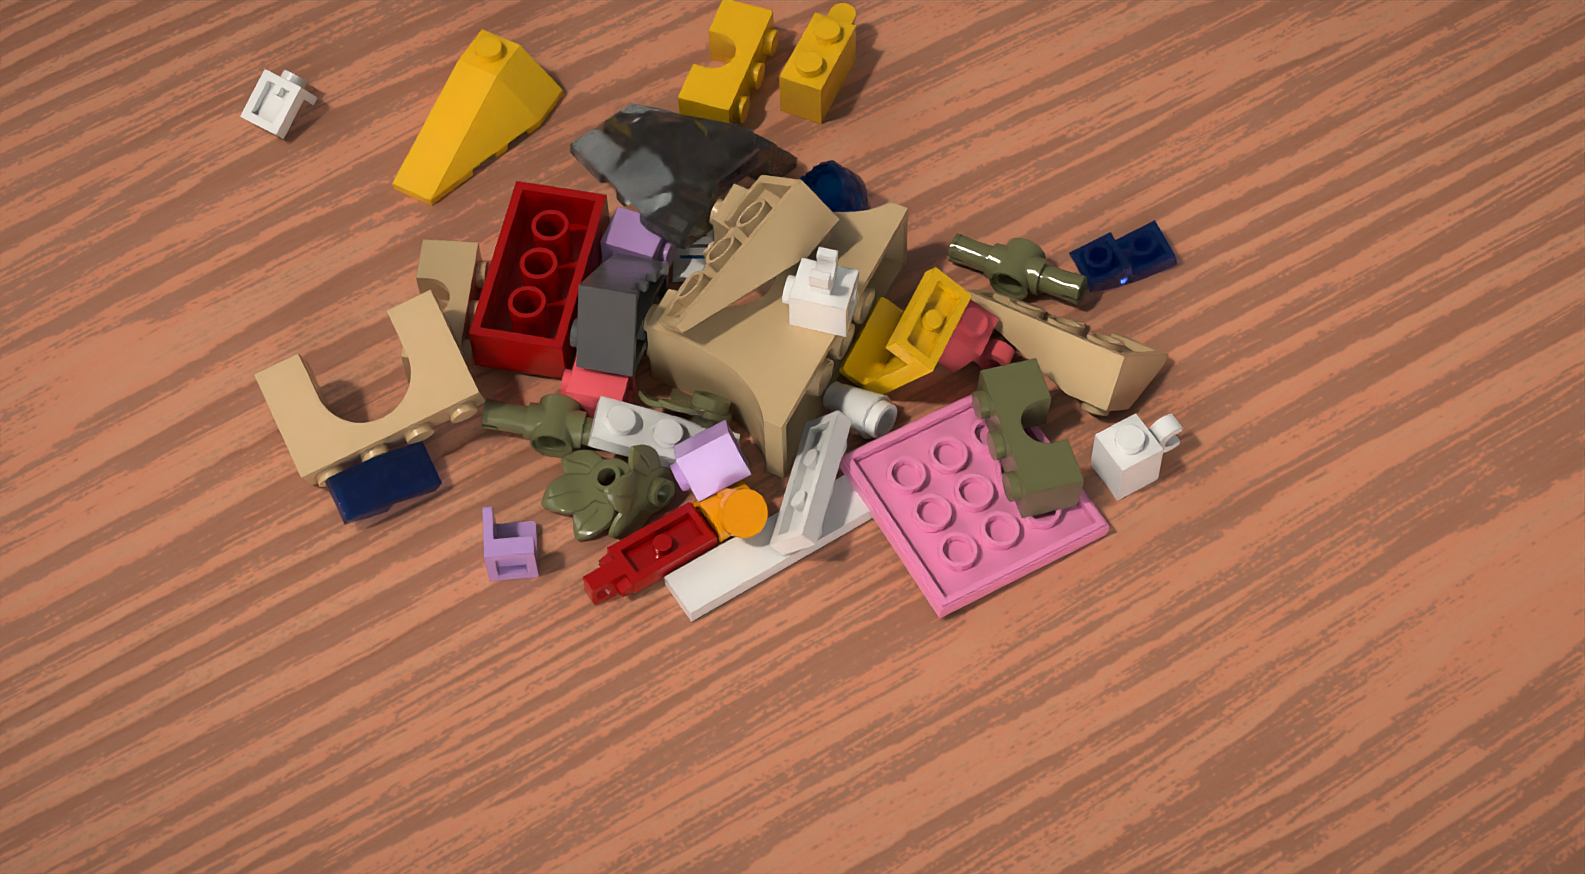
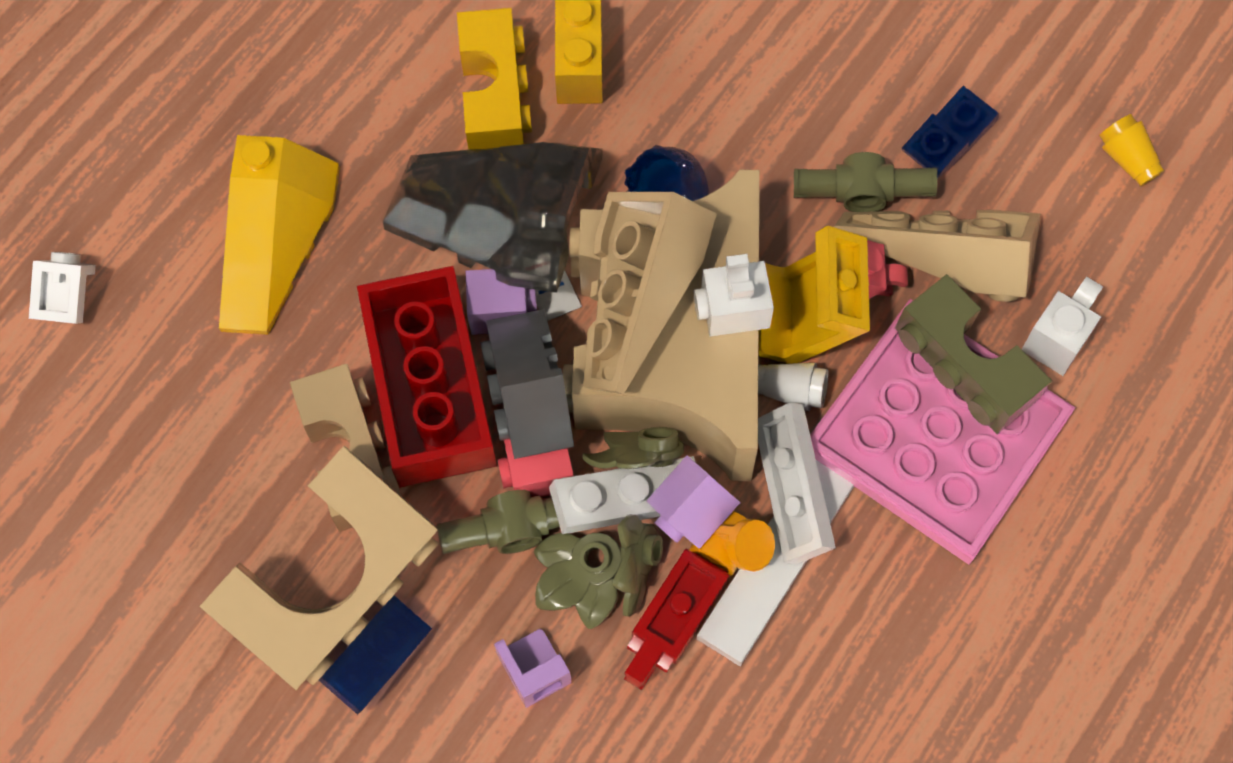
camera: 25 degrees left, 10 degrees up
none -> yellow cone [1099,114,1165,187]

